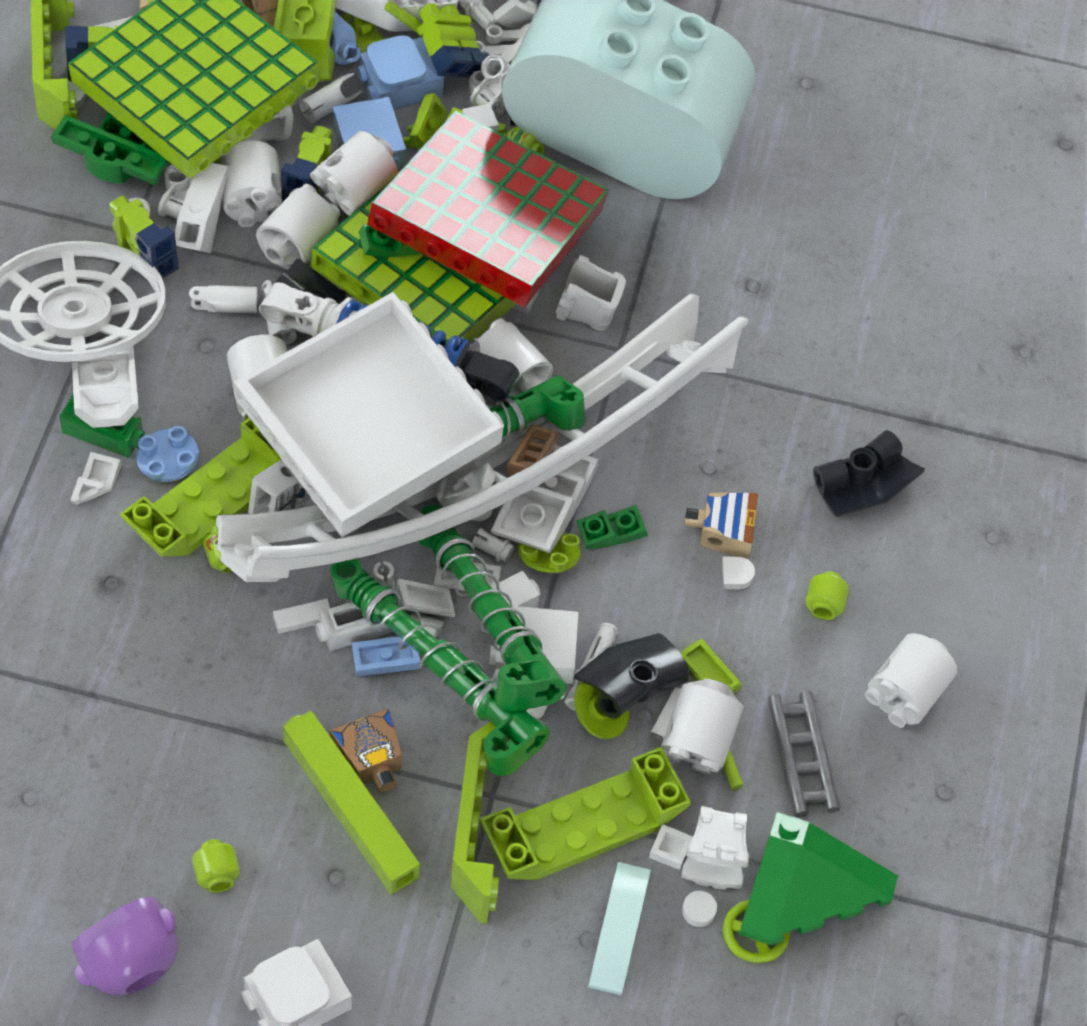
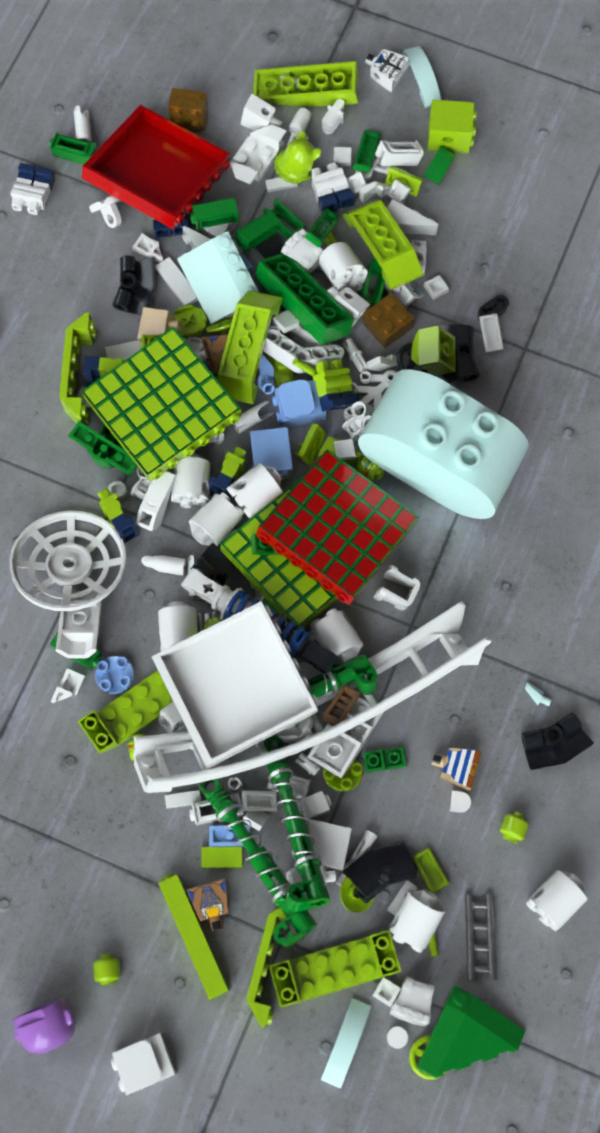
camera: 15 degrees right, 15 degrees up
none -> lime tile [201,847,242,868]
none -> light aqua bar [525,681,552,706]

